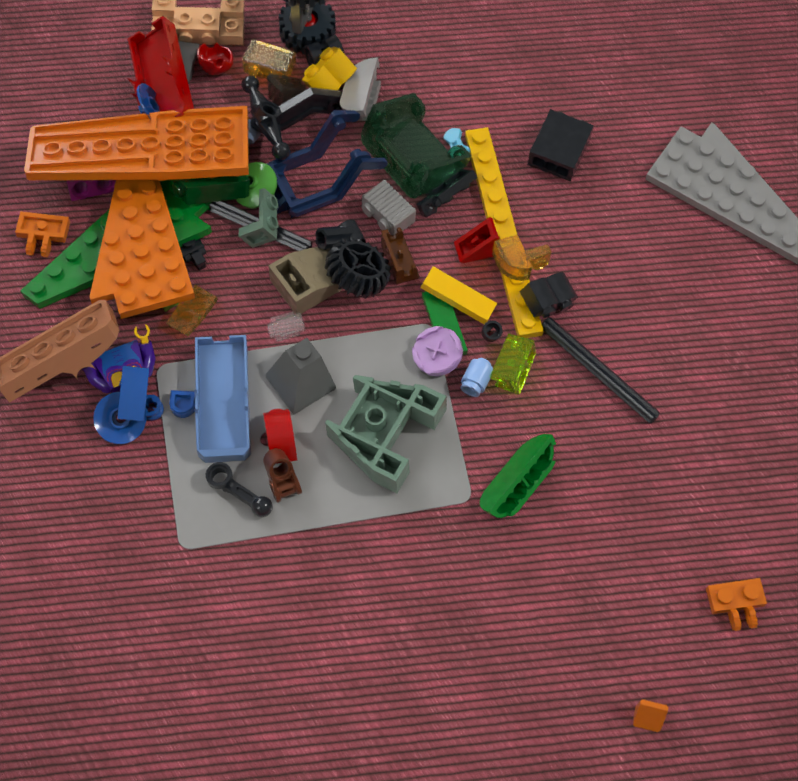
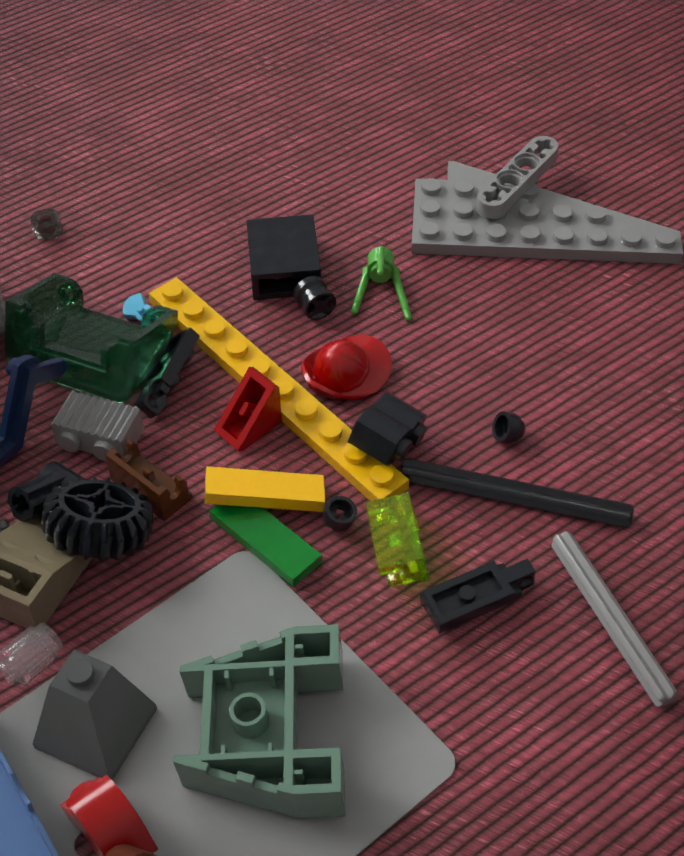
camera: 25 degrees left, 15 degrees down
lavender tile [412,326,463,376] -> none
light blue brick [461,358,494,397] -> none
green brick [480,434,556,518] -> none
clear yellow brick [492,234,552,281] -> none
none -> clear smoke bush [30,208,62,240]
none -> black wheel [293,276,336,320]
none -> red hat [301,334,392,400]
none -> bright green plant [351,246,412,321]
none -> black hinge [420,558,536,634]
none -> light grey beam [477,136,559,219]
none -> black hinge [492,411,526,443]
none -> light grey axle [552,531,677,708]

